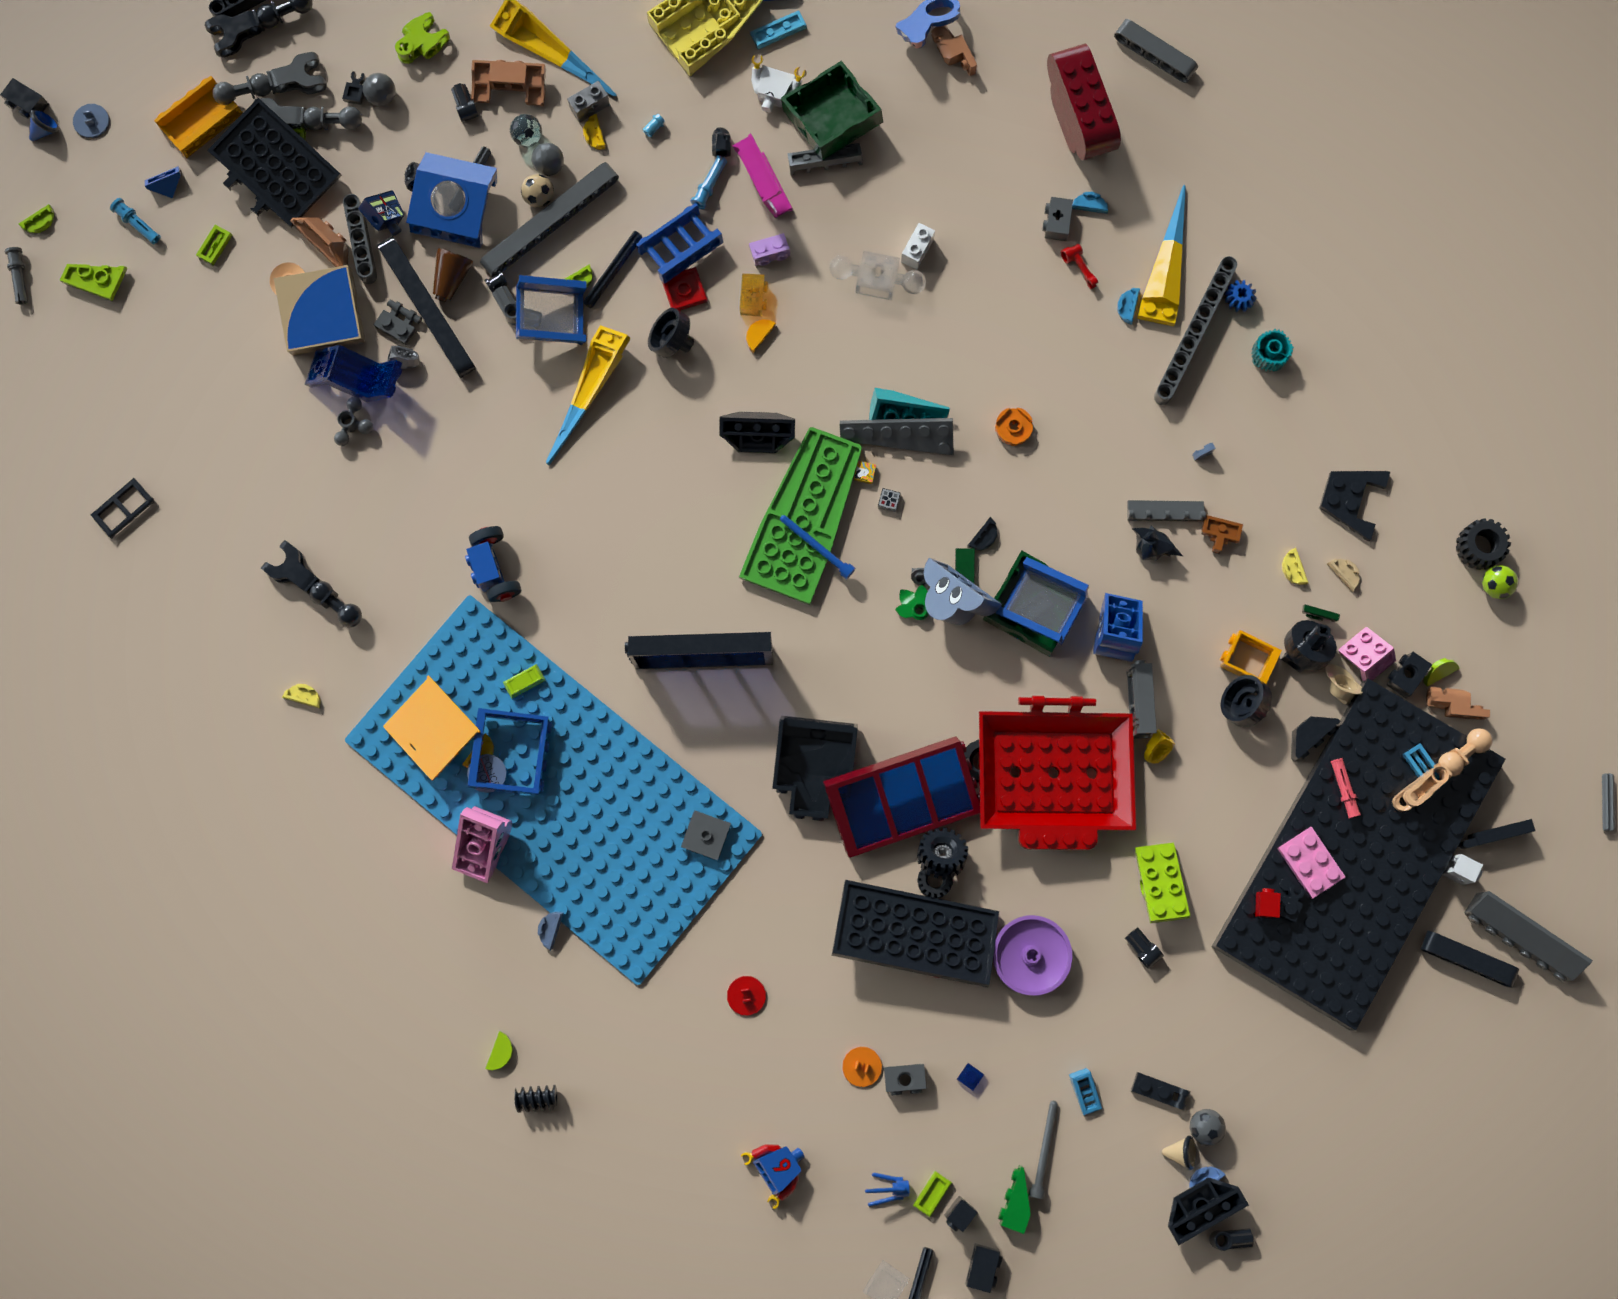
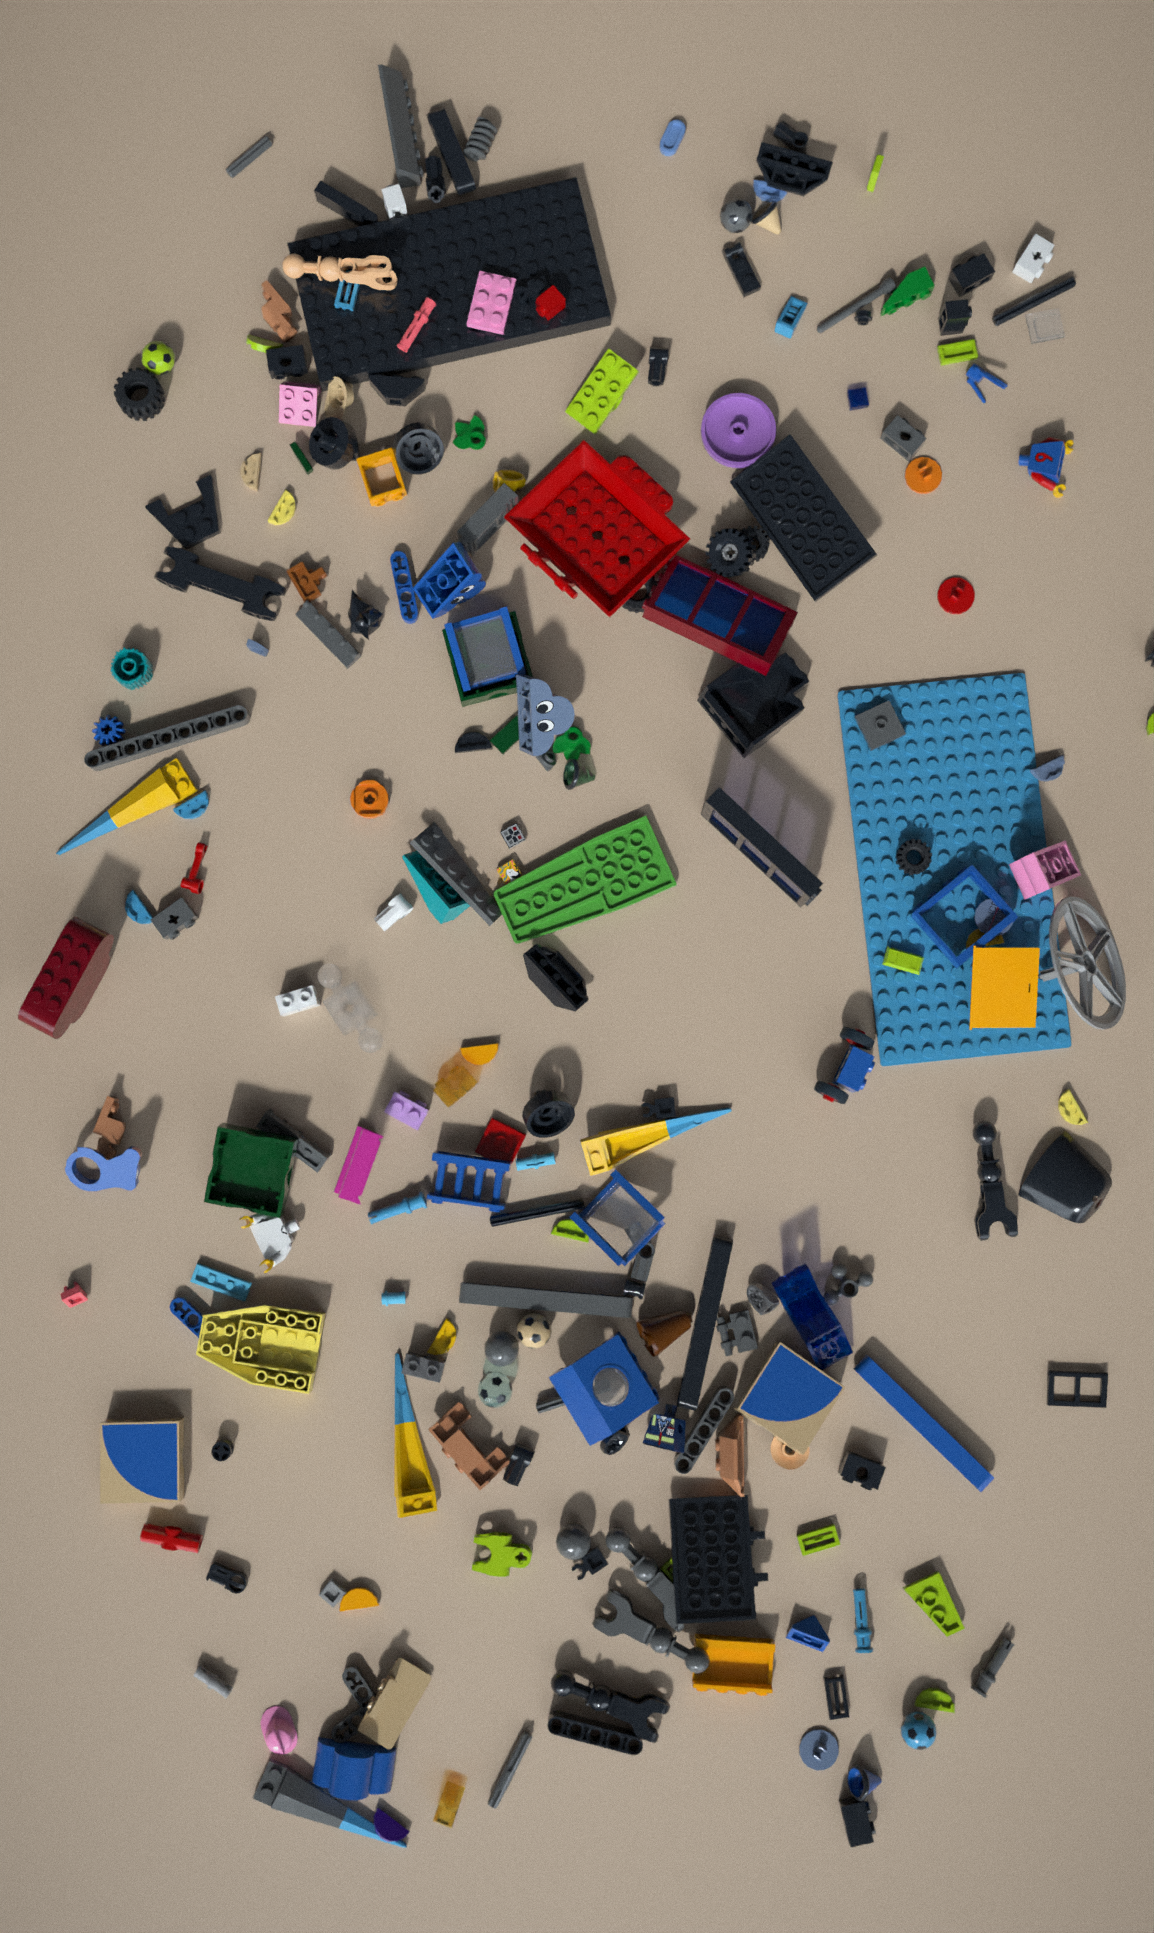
camera: 135 degrees left, 5 degrees up
black rock [712,127,731,157] -> none
blue piece [780,515,856,580] -> none
none -> black piece [154,546,287,621]
none -> white piece [374,894,413,931]
none -> blue beam [390,551,419,624]
none -> black piece [425,155,446,203]
none -> green plate [453,415,486,450]
none -> dark grey piece [463,117,498,162]
none -> medium azure pin [516,1152,556,1171]
none -> clear green hat [563,758,596,790]
none -> black plate [641,1097,676,1119]
none -> medium blue tile [659,120,686,156]
none -> black tile [823,1675,849,1720]
none -> black brick [838,1450,886,1491]
none -> blue beam [853,1354,994,1492]
none -> black plate [854,310,873,326]
none -> lime tile [867,155,884,192]
none -> black tyre [895,839,932,875]
none -> dark azure piece [901,1711,937,1750]
none -> black piece [1018,1131,1112,1224]
none -> light grey wheel [1039,897,1126,1030]

